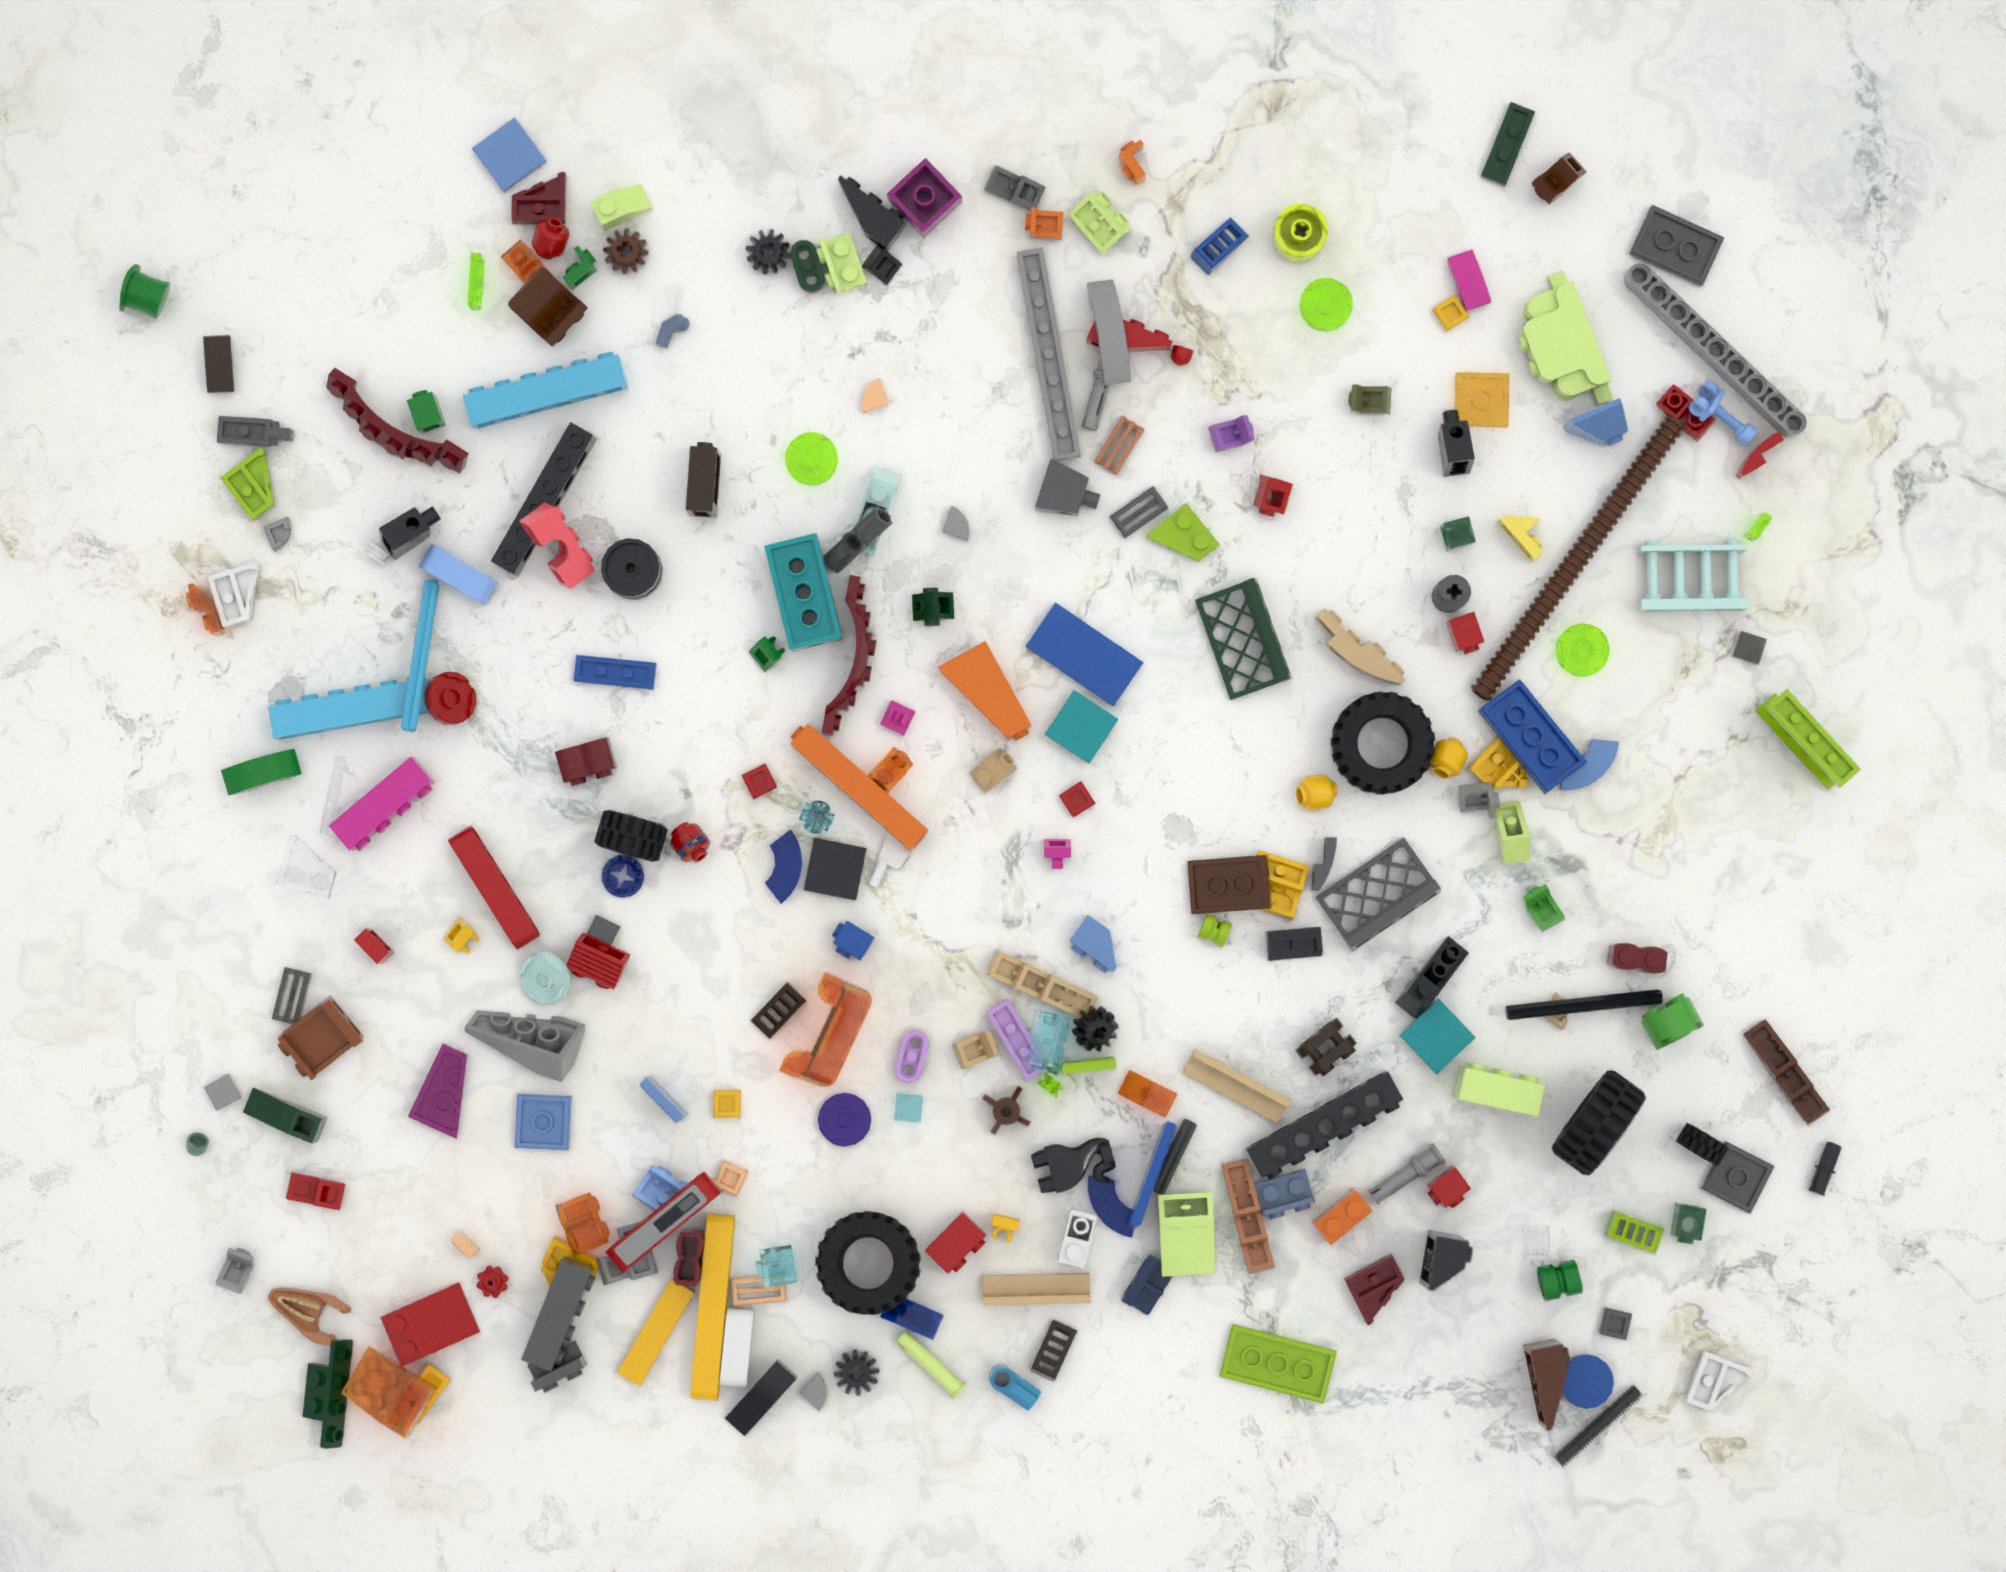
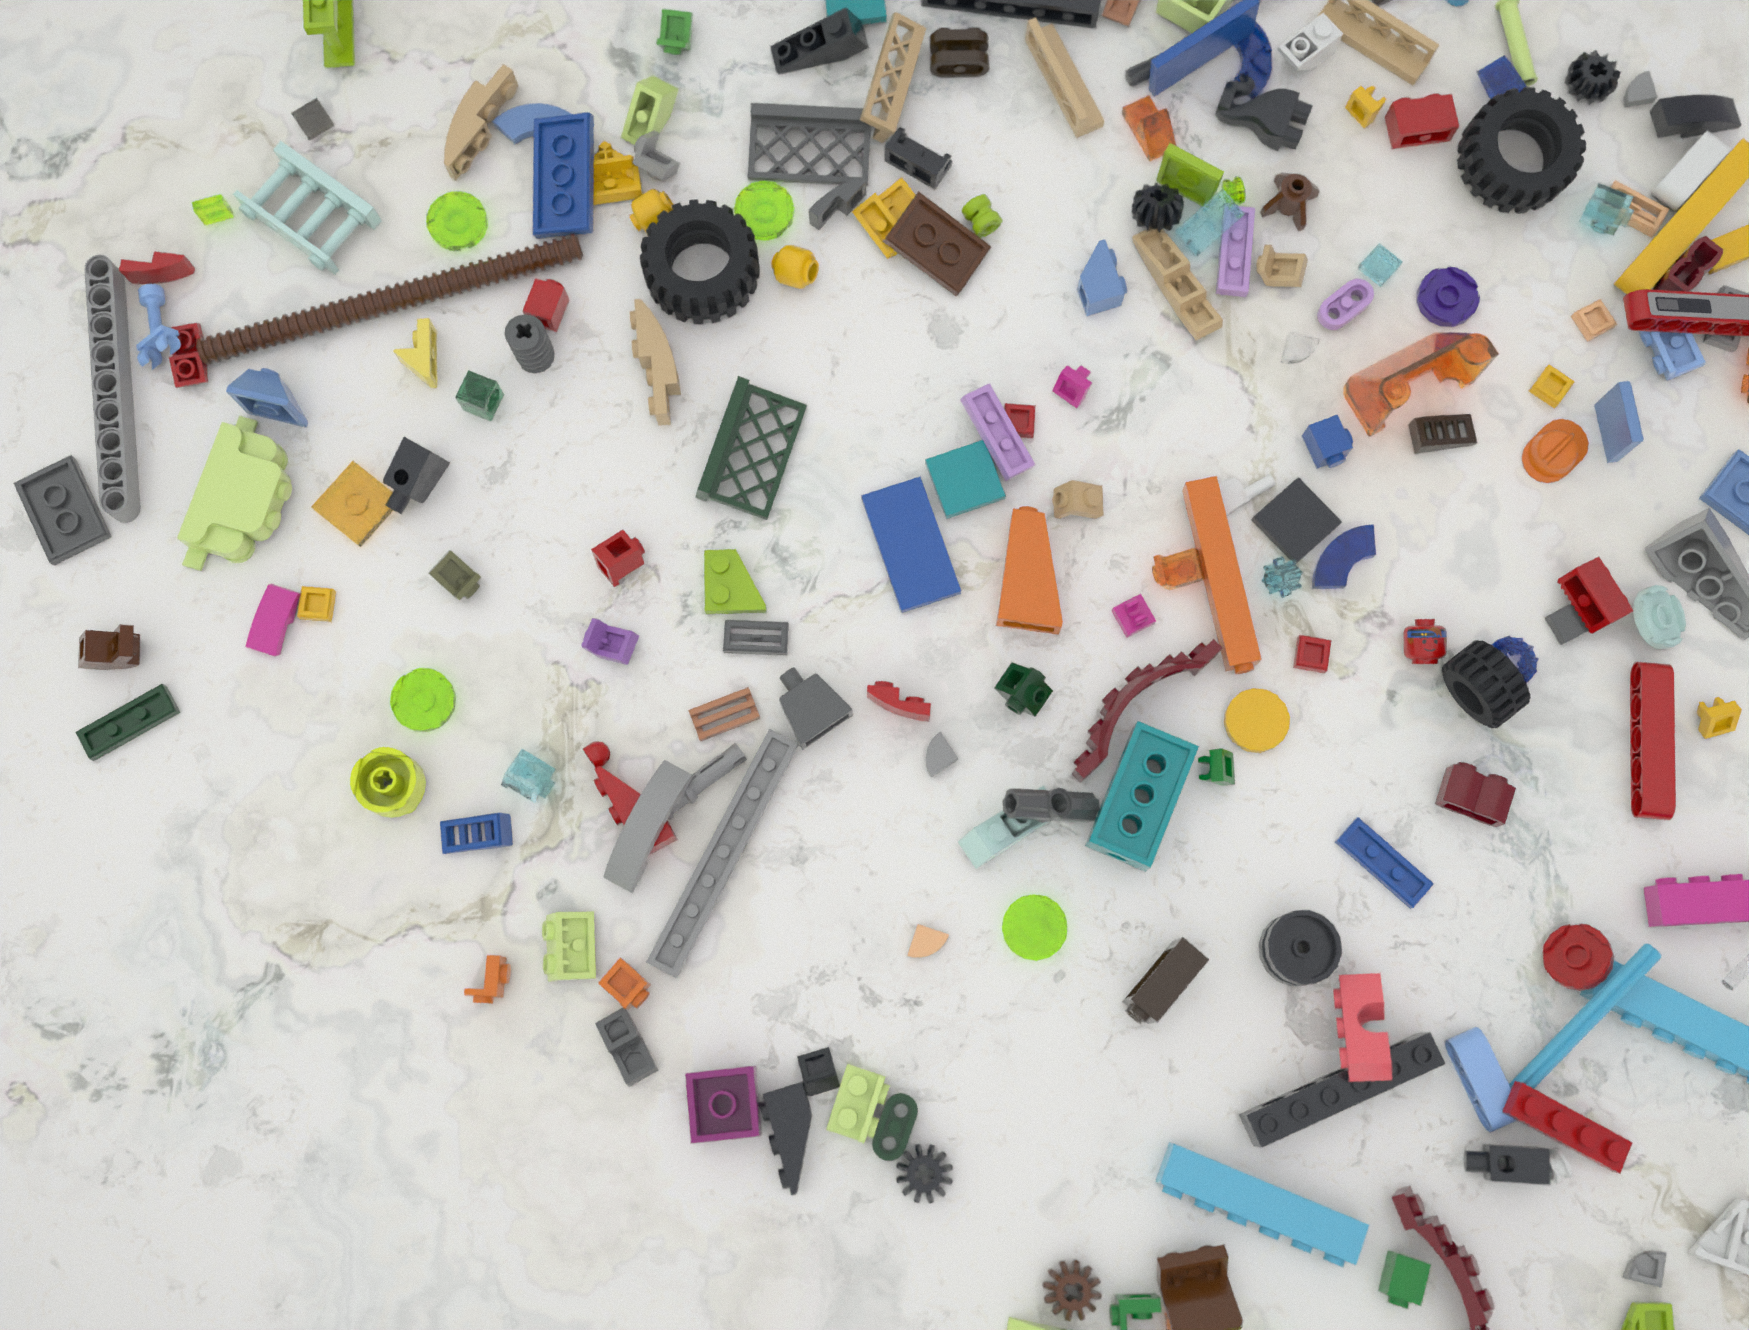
camera: 145 degrees left, 10 degrees down
sand blue arm [655,314,690,348] -> none
none -> tan slope [444,64,518,181]
none -> clear light blue brick [501,749,556,803]
none -> clear neon green tile [734,180,795,241]
none -> tan fence [860,12,926,143]
none -> red slope [867,681,931,722]
none -> lavender plate [960,383,1035,481]
none -> yellow tile [1224,688,1290,753]
none -> red plate [1502,1081,1633,1174]
none -> orange piece [1522,419,1589,483]

